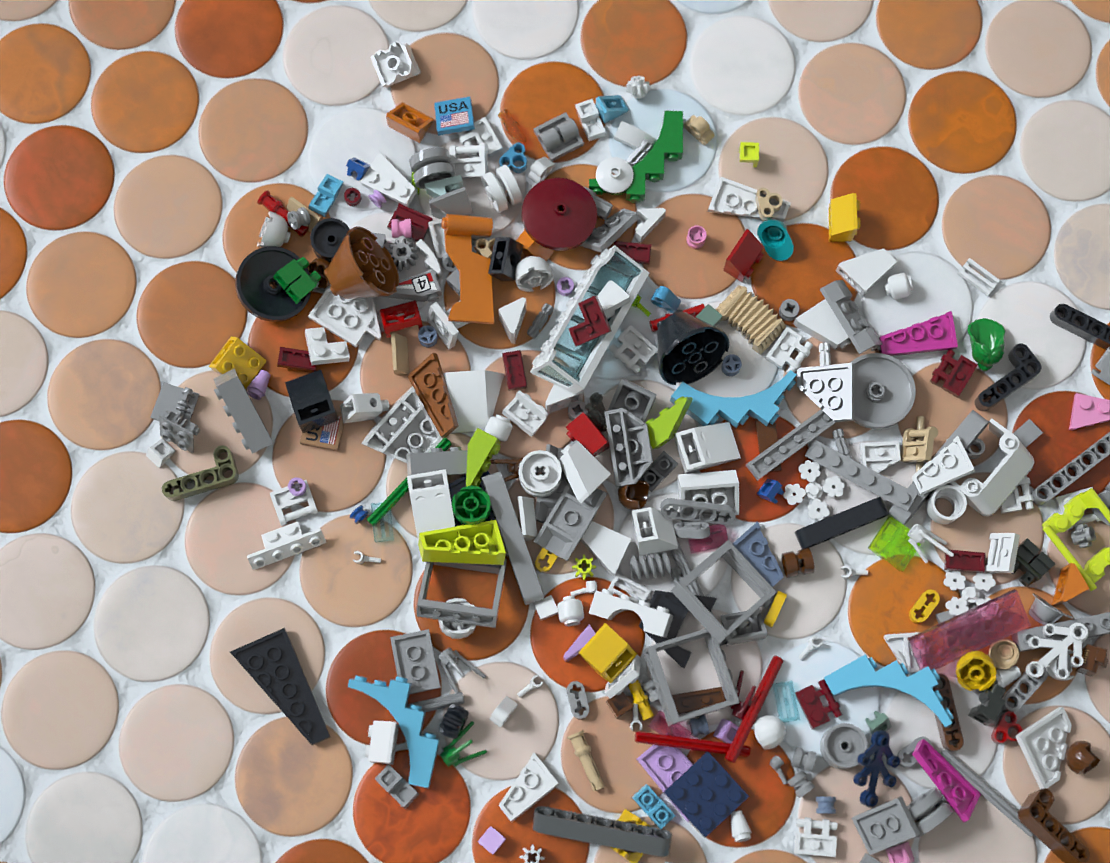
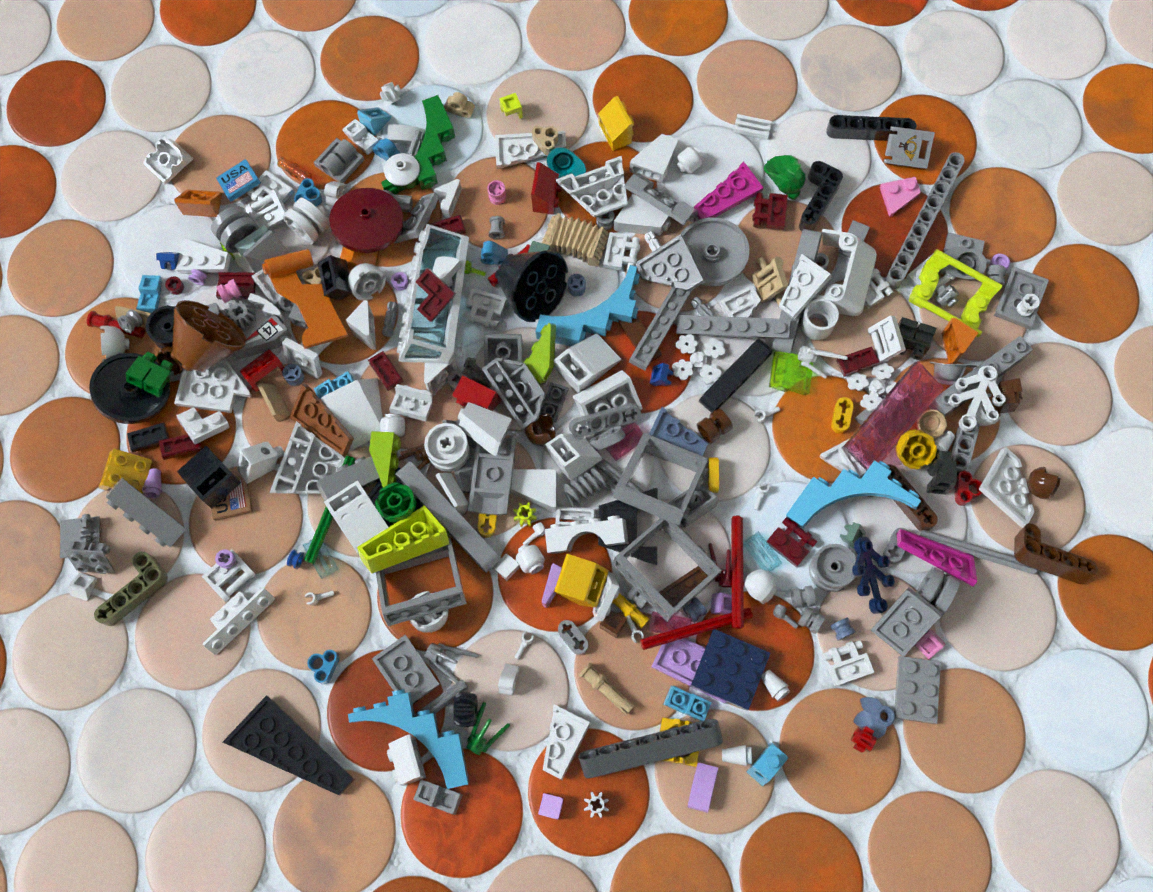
camera: 20 degrees left, 5 degrees down
none -> black plate [127,422,169,452]
none -> dark azure piece [307,650,340,684]
none -> medium azure slope [313,371,355,399]
none -> dark azure piece [372,138,401,161]
none -> light grey bush [489,216,505,240]
none -> white wedge [556,156,627,217]

